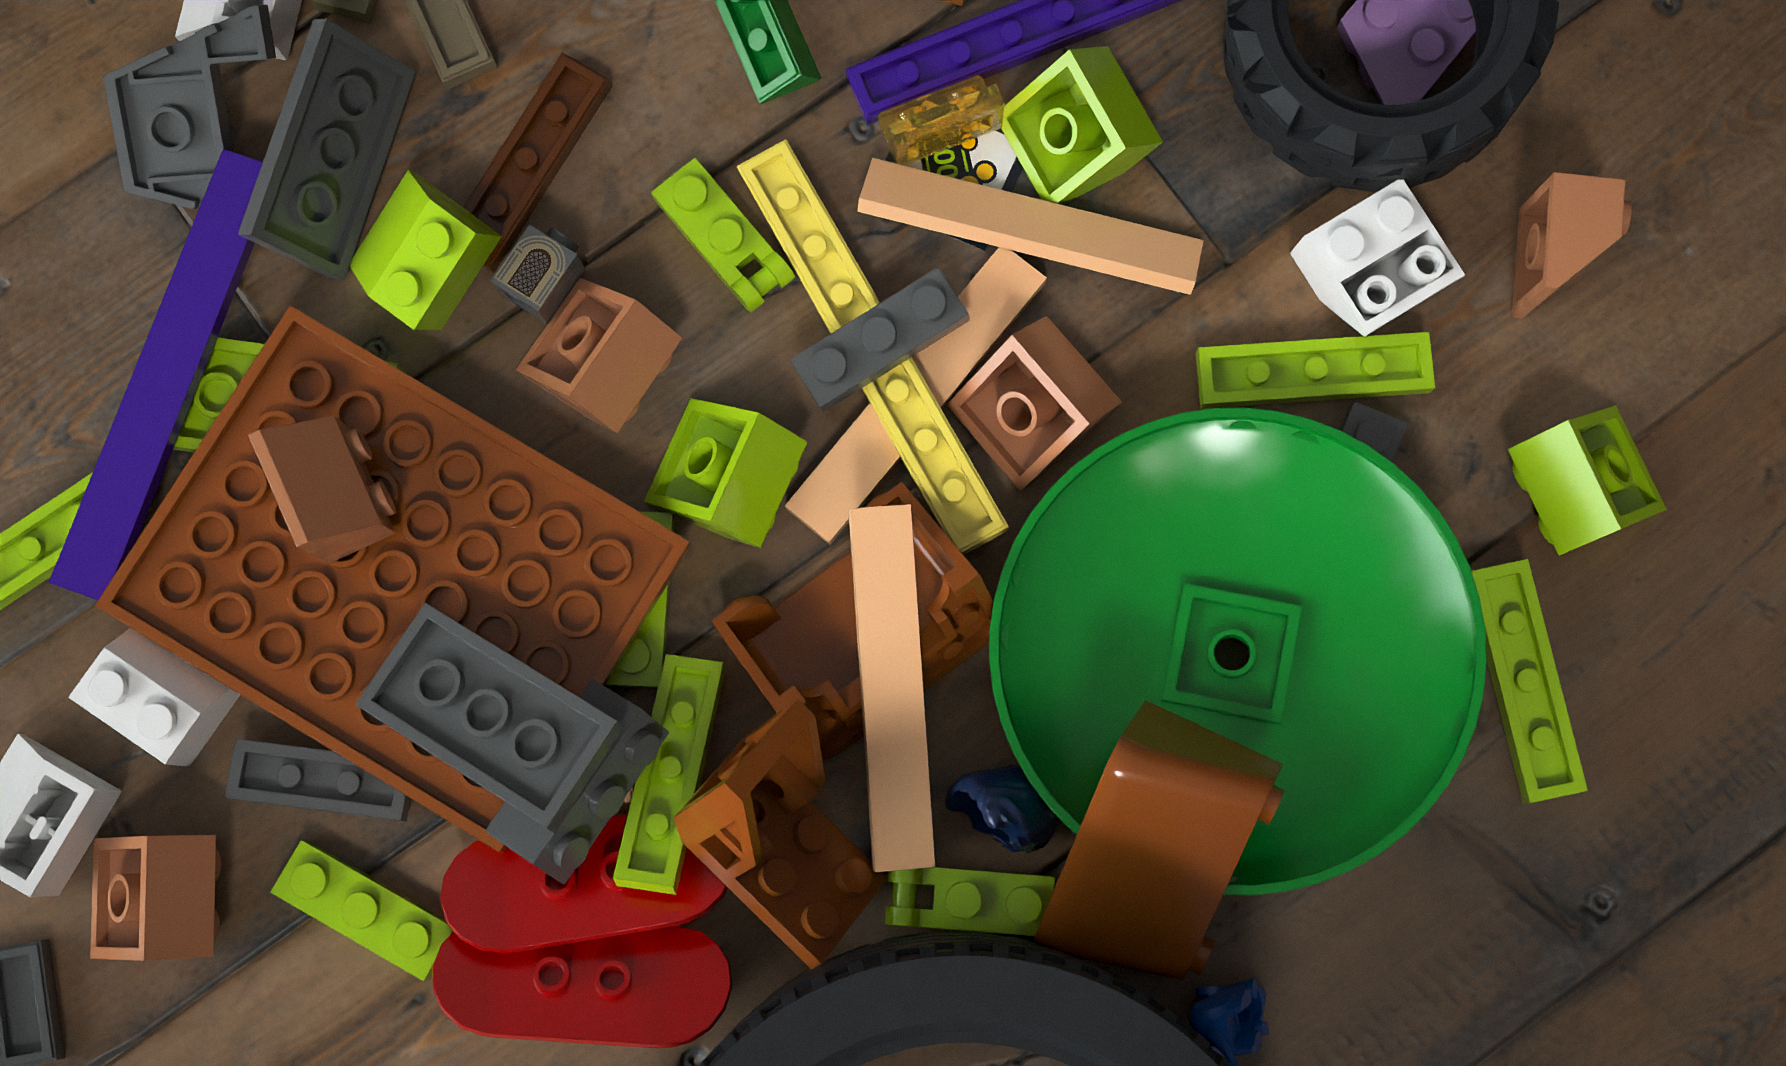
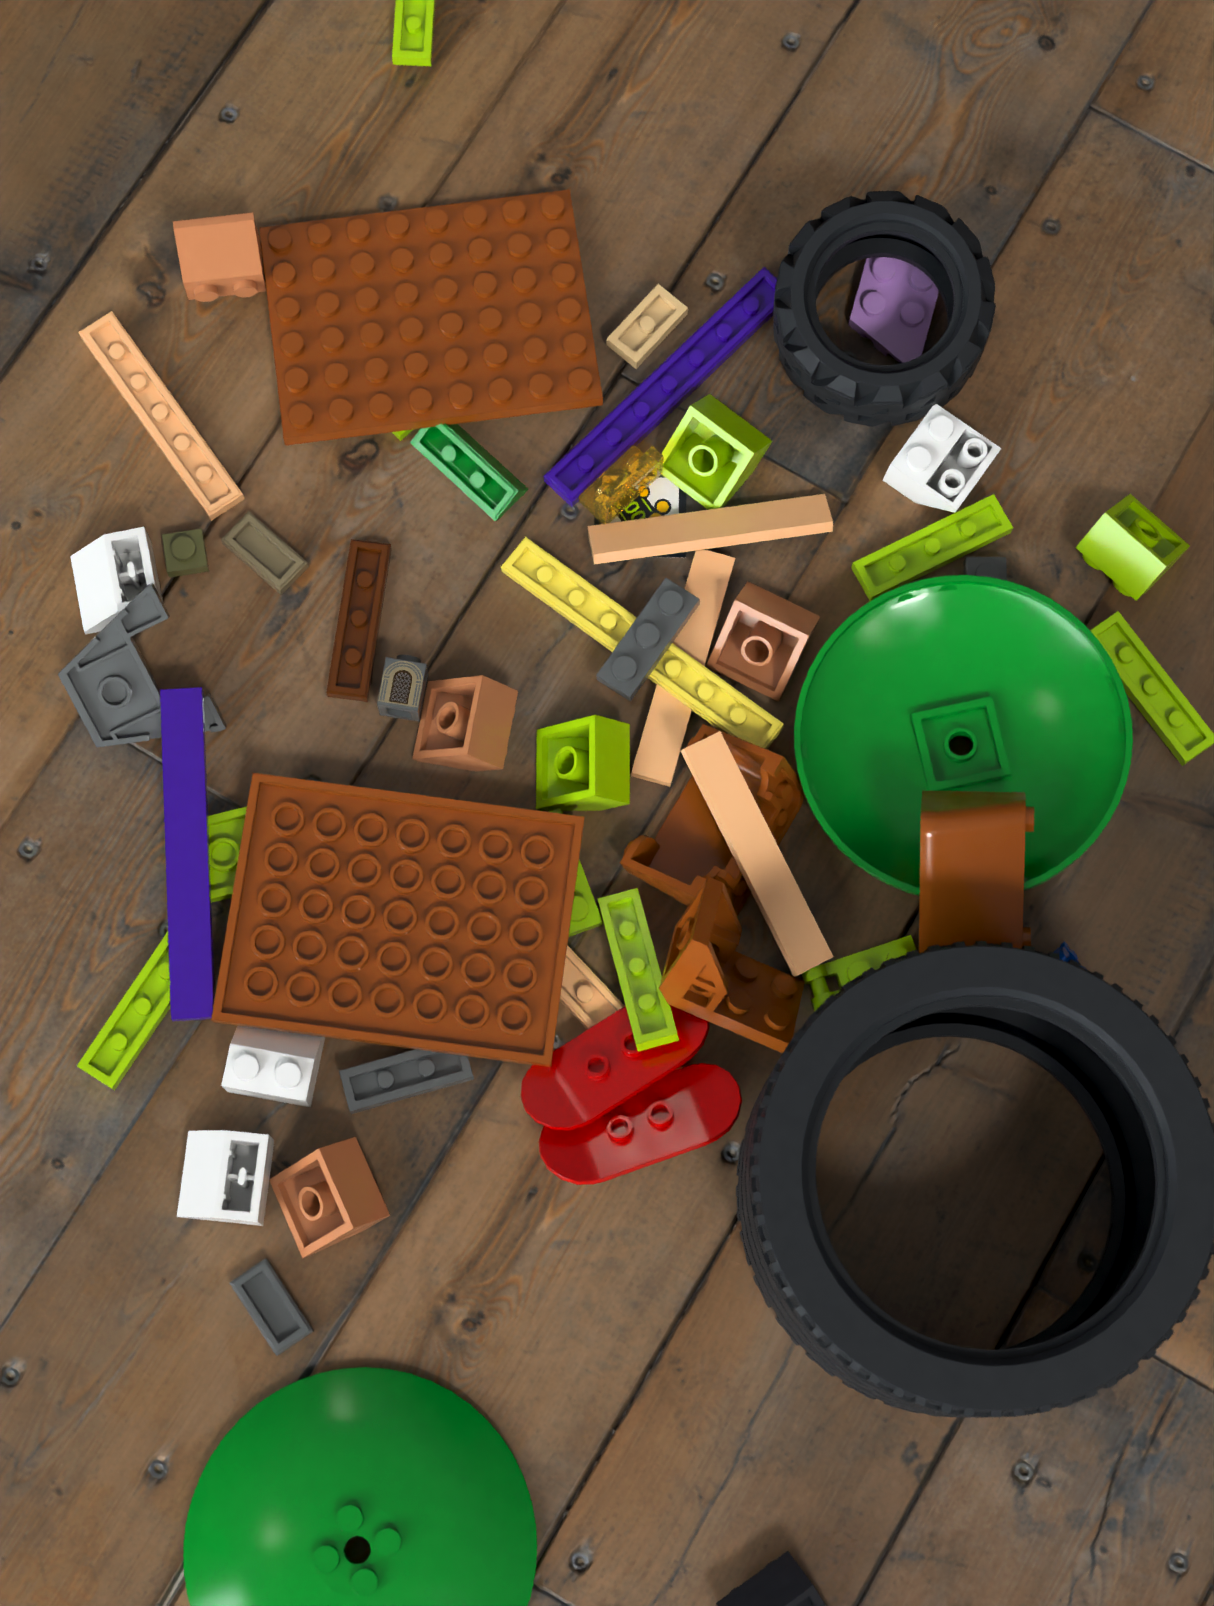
camera: 30 degrees left, 5 degrees down
dark grey plate [238,19,416,280] -> none
nougat slope [248,416,396,563] -> none
lime plate [270,840,453,981] -> none
lime slope [350,170,502,330] -> none
dark grey plate [355,603,624,833] -> none
dark grey brick [485,679,670,885] -> none
lime plate [651,158,795,313] -> none
dark blue hair [945,764,1058,854] -> none
nougat slope [1511,172,1632,318] -> none

